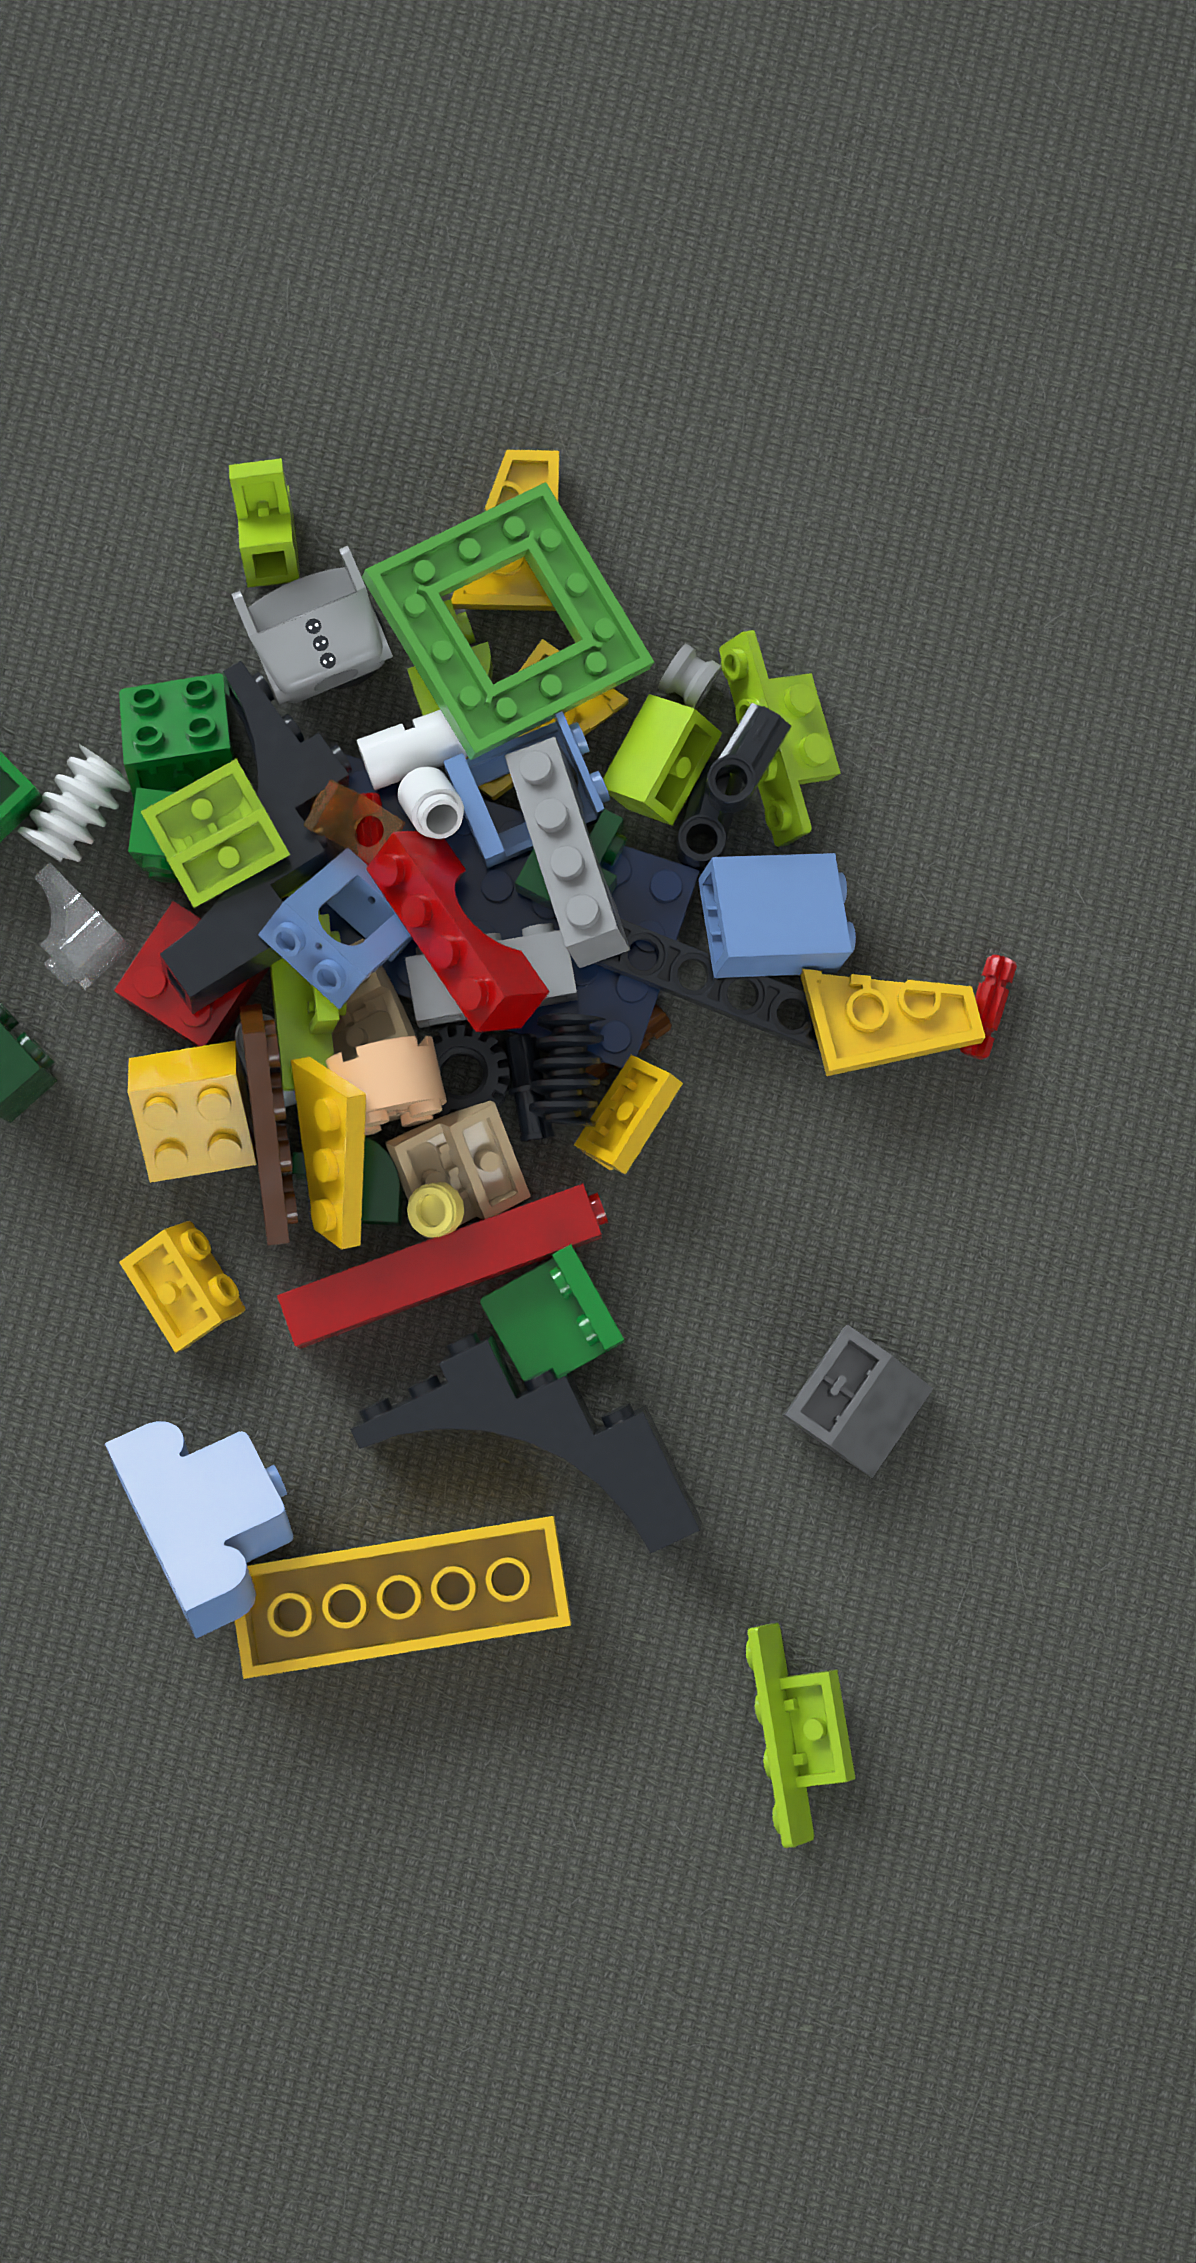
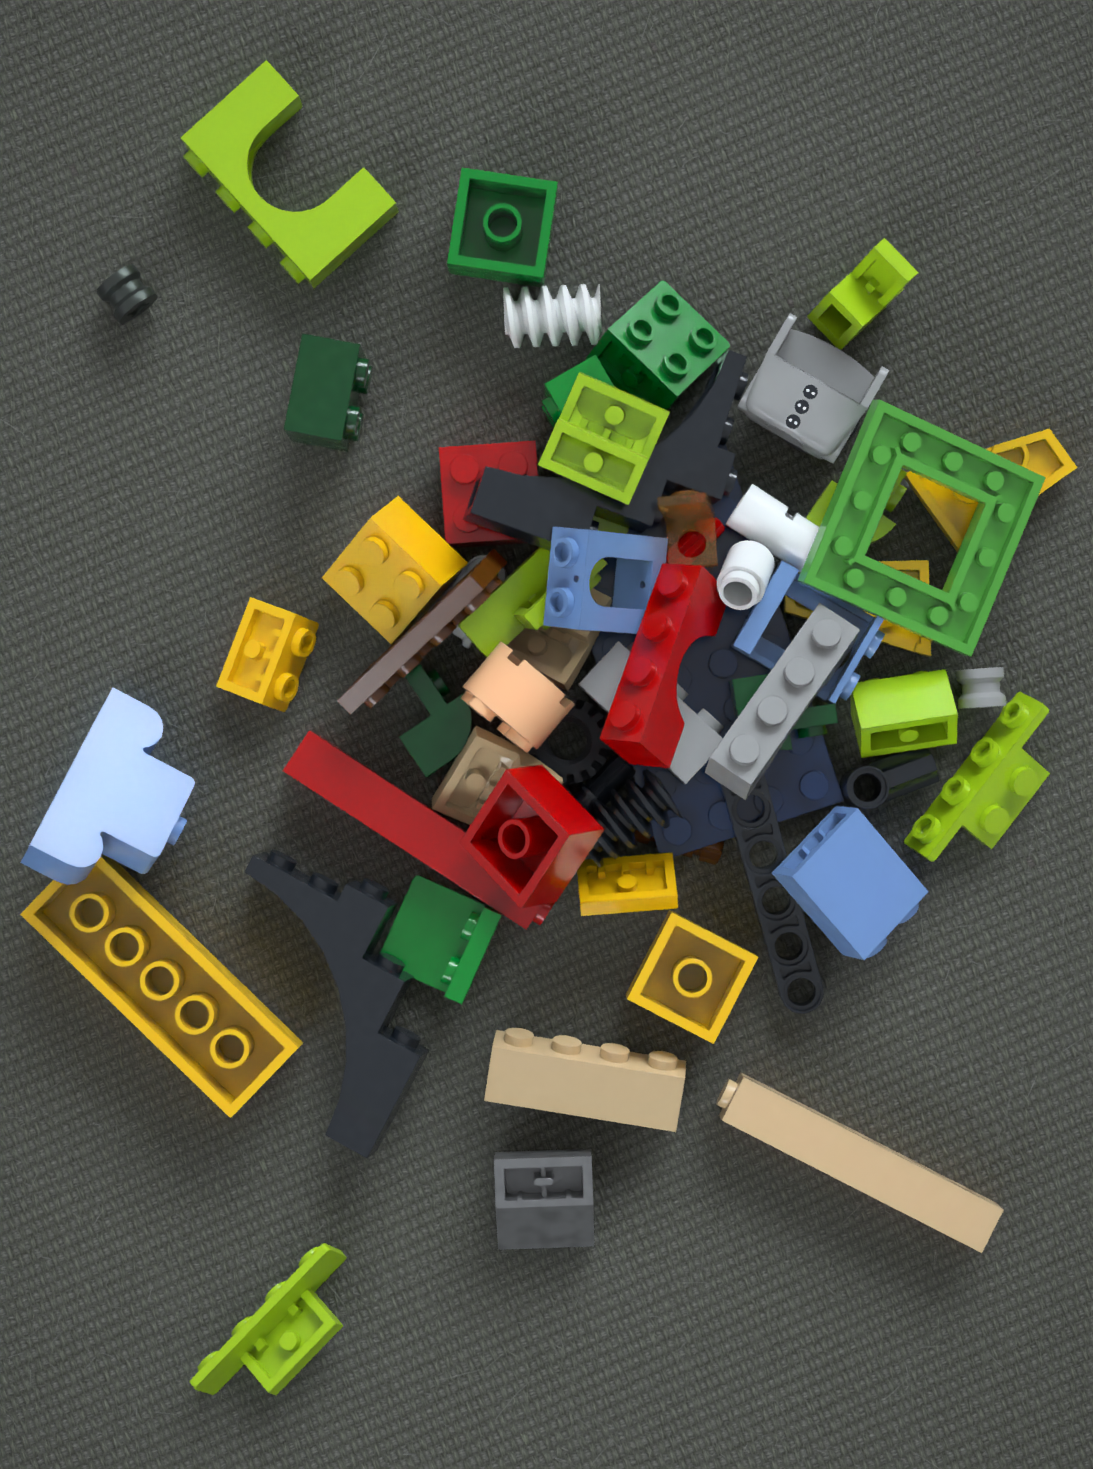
camera: 50 degrees right, 5 degrees up
clear arch [34,862,131,990] -> none
yellow wing [291,1056,366,1249] -> none
light yellow tile [407,1182,464,1238] -> none
black piece [706,703,792,813] -> none
yellow wing [800,969,985,1076] -> none
red axle [960,955,1017,1059] -> none
none -> red brick [459,764,605,909]
none -> tan brick [484,1028,686,1132]
none -> yellow brick [626,910,758,1044]
none -> tan brick [716,1072,1004,1253]

